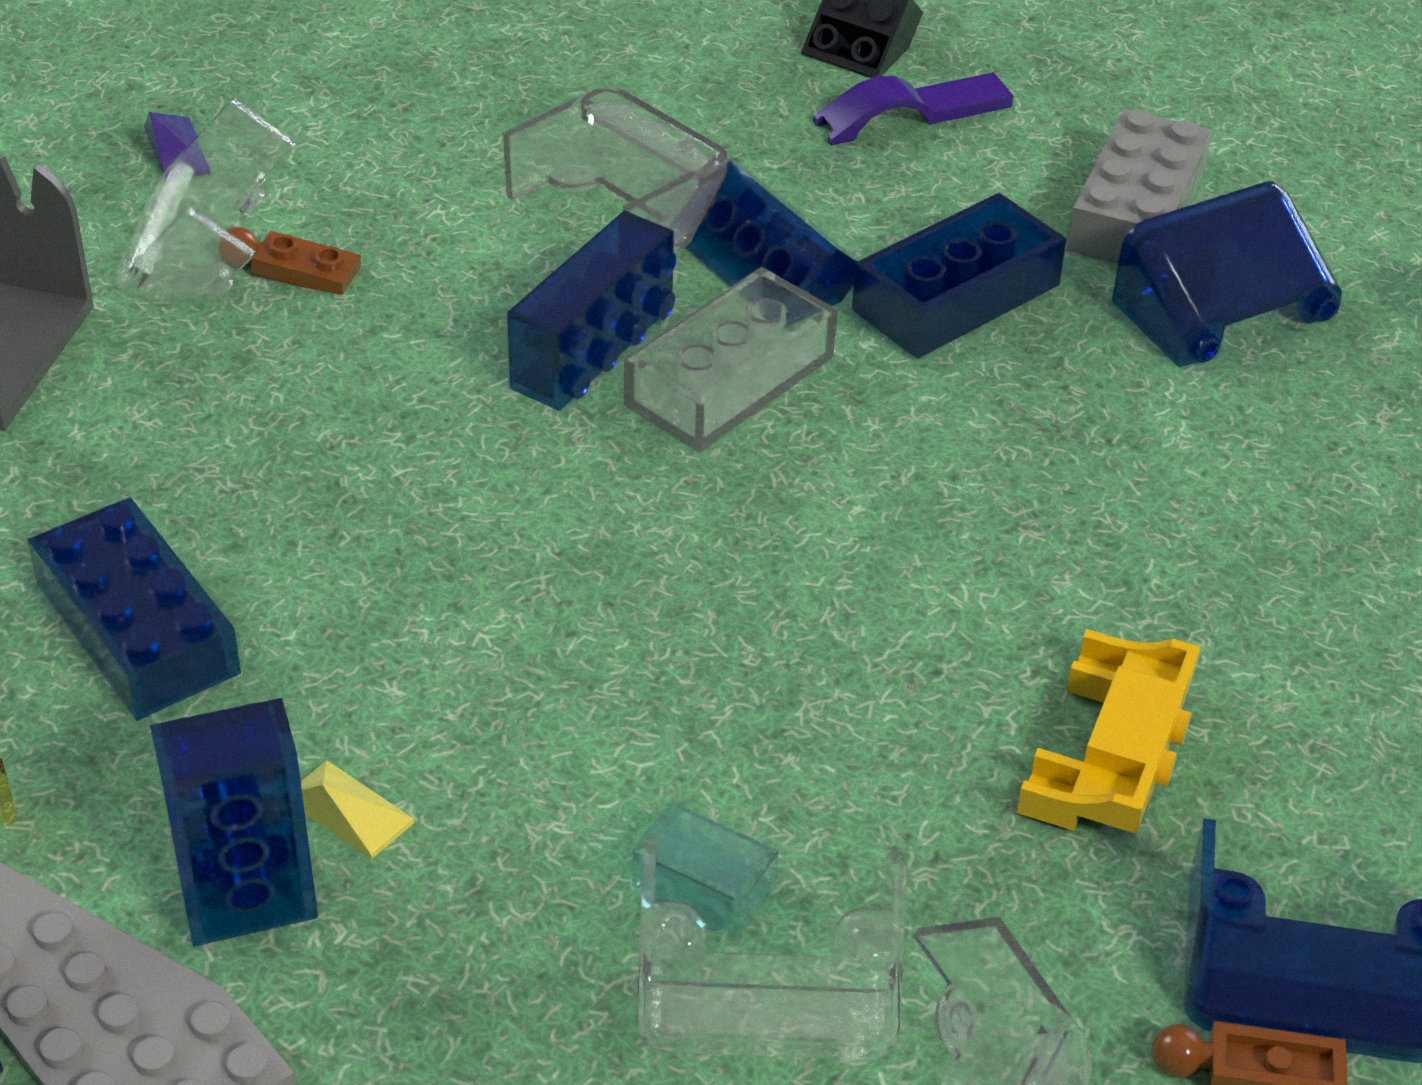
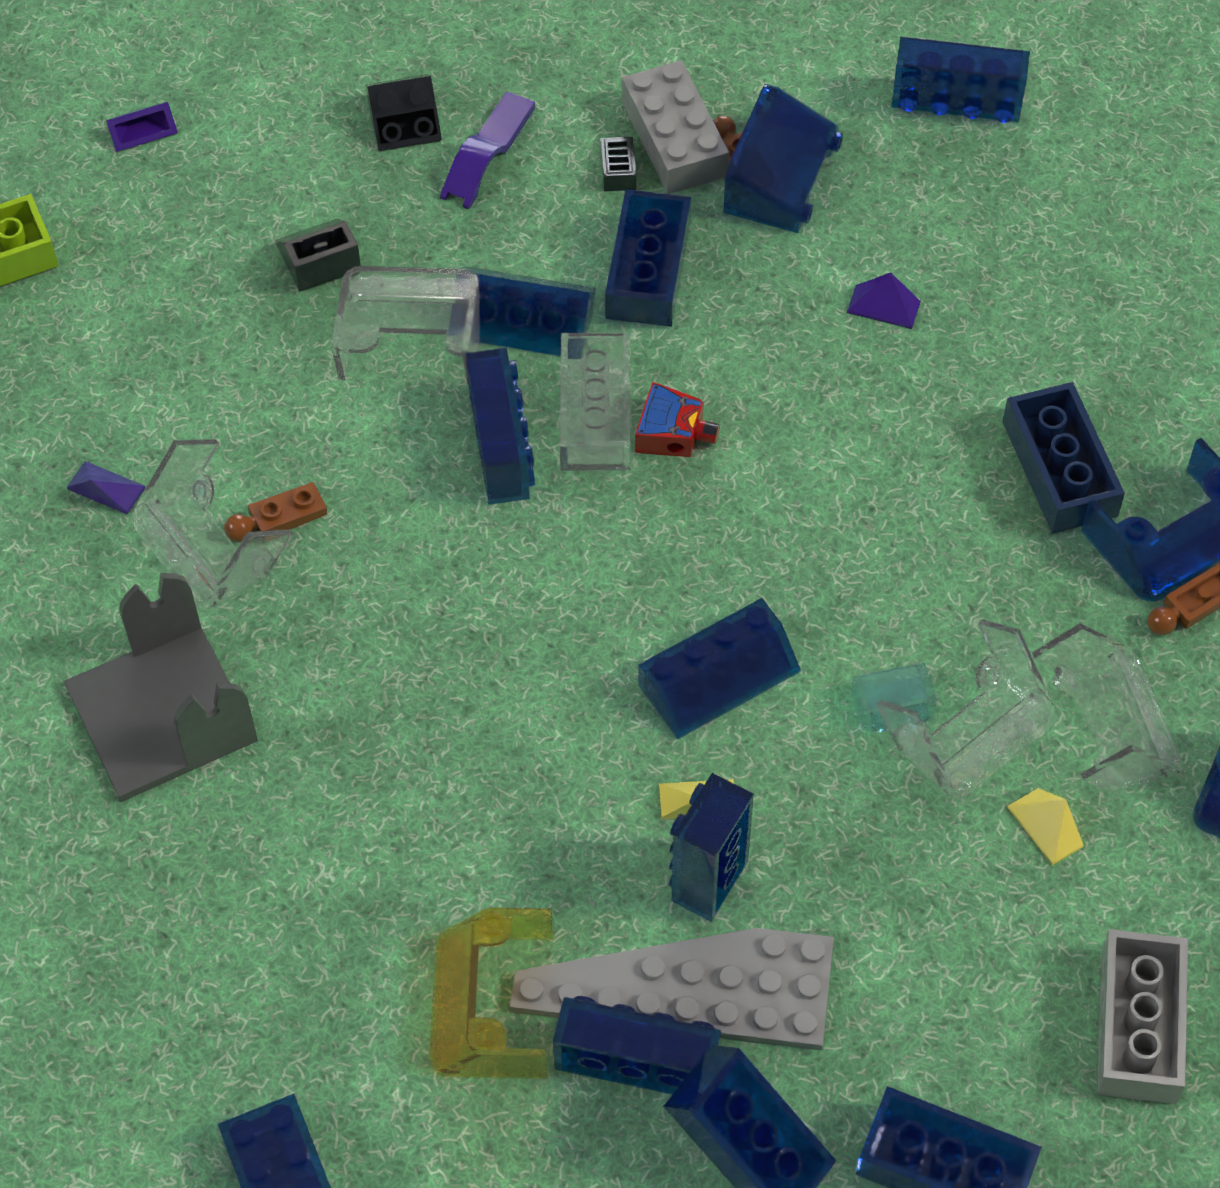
camera: 40 degrees left, 15 degrees up
clear blue brick [27,497,241,721] -> none
yellow bracket [1017,629,1201,834] -> none
none -> black slope [275,219,361,292]
none -> black slope [601,137,636,192]
none -> torso [635,382,720,457]
none -> clear blue slope [638,598,801,740]
none -> dark purple slope [847,272,921,329]
none -> dark blue brick [1002,382,1125,534]

